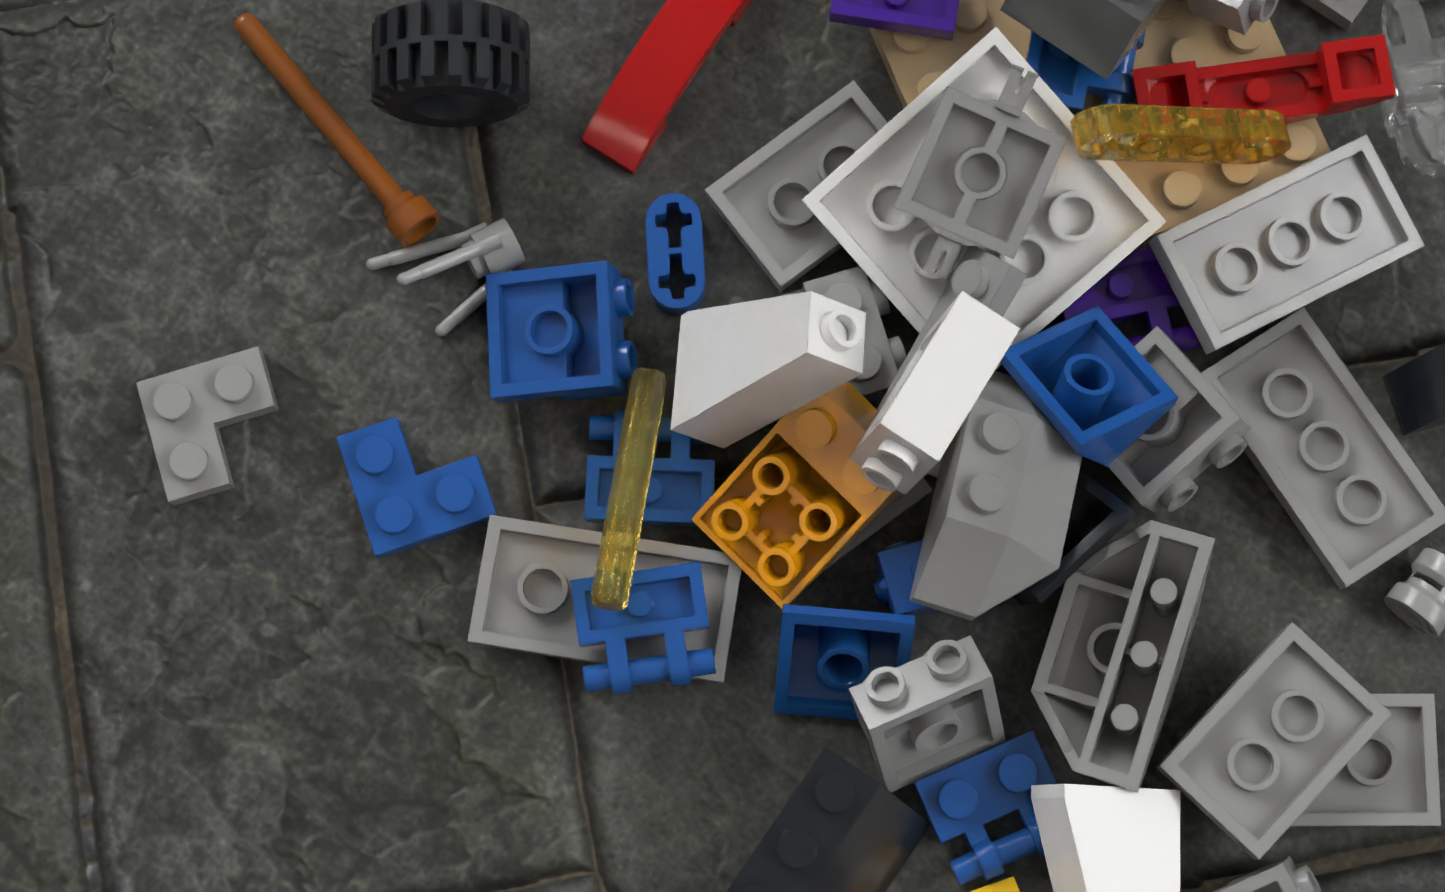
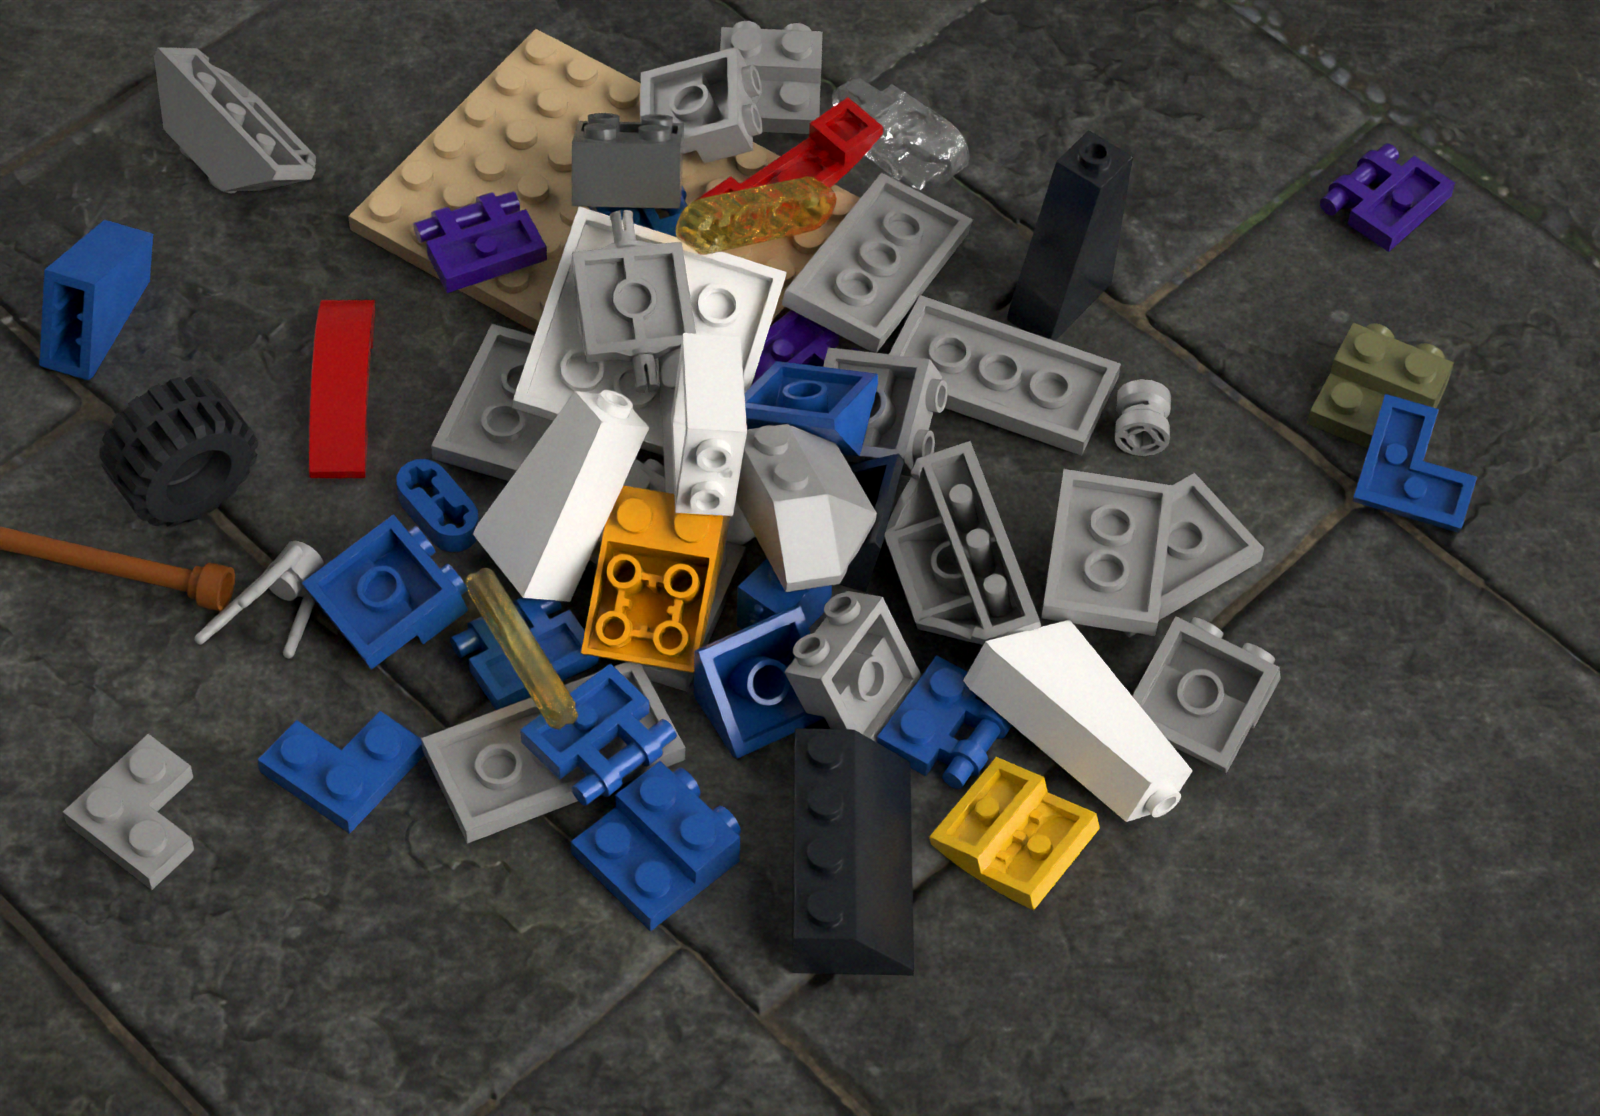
camera: 40 degrees left, 25 degrees down
none -> blue plate [571,761,741,932]

